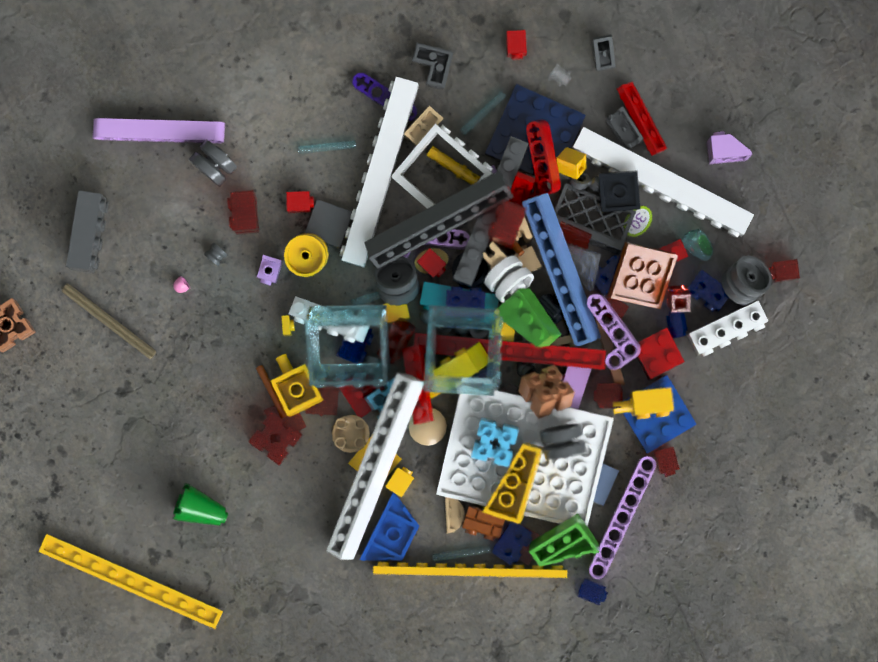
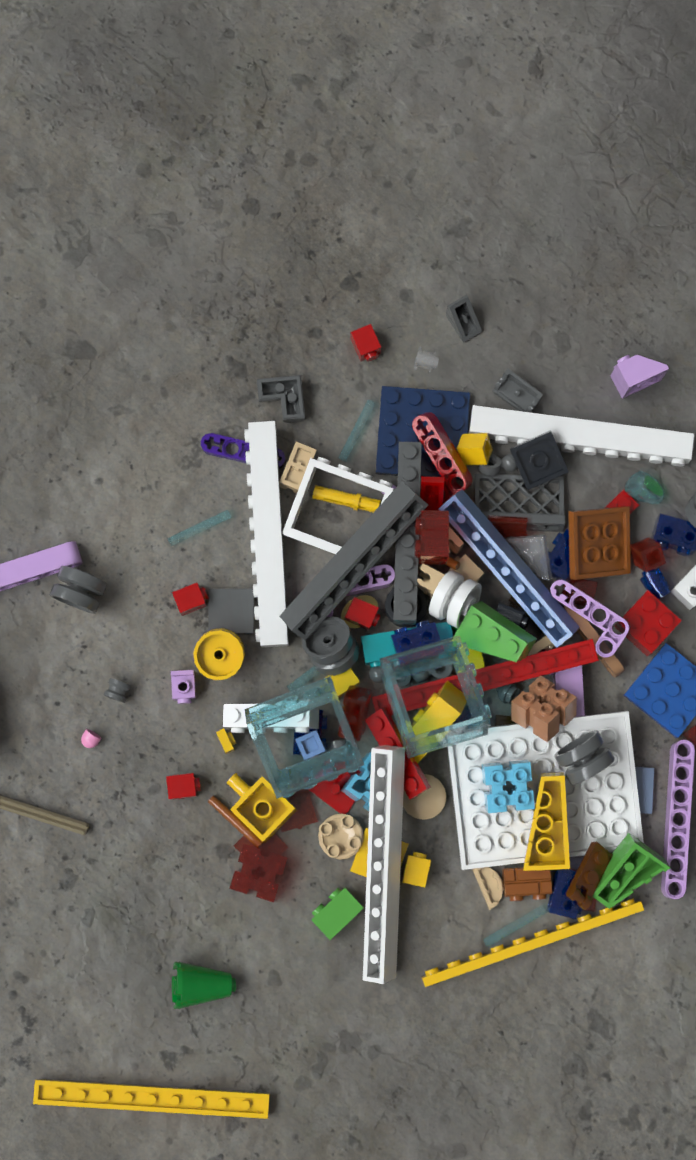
camera: 25 degrees left, 5 degrees down
clear red brick [227,190,260,235] -> none
blue wing [360,493,419,561] -> none
clear blue brick [577,578,608,605] -> none
clear red brick [594,383,623,409] -> none
yellow brick [612,388,674,419] -> none
red plate [617,82,668,156] -> none
sticker [624,206,652,237] -> none
none -> red brick [166,773,201,800]
none -> medium blue plate [295,730,325,761]
none -> bright green brick [311,887,363,940]
none -> reddish brown plate [566,842,613,910]

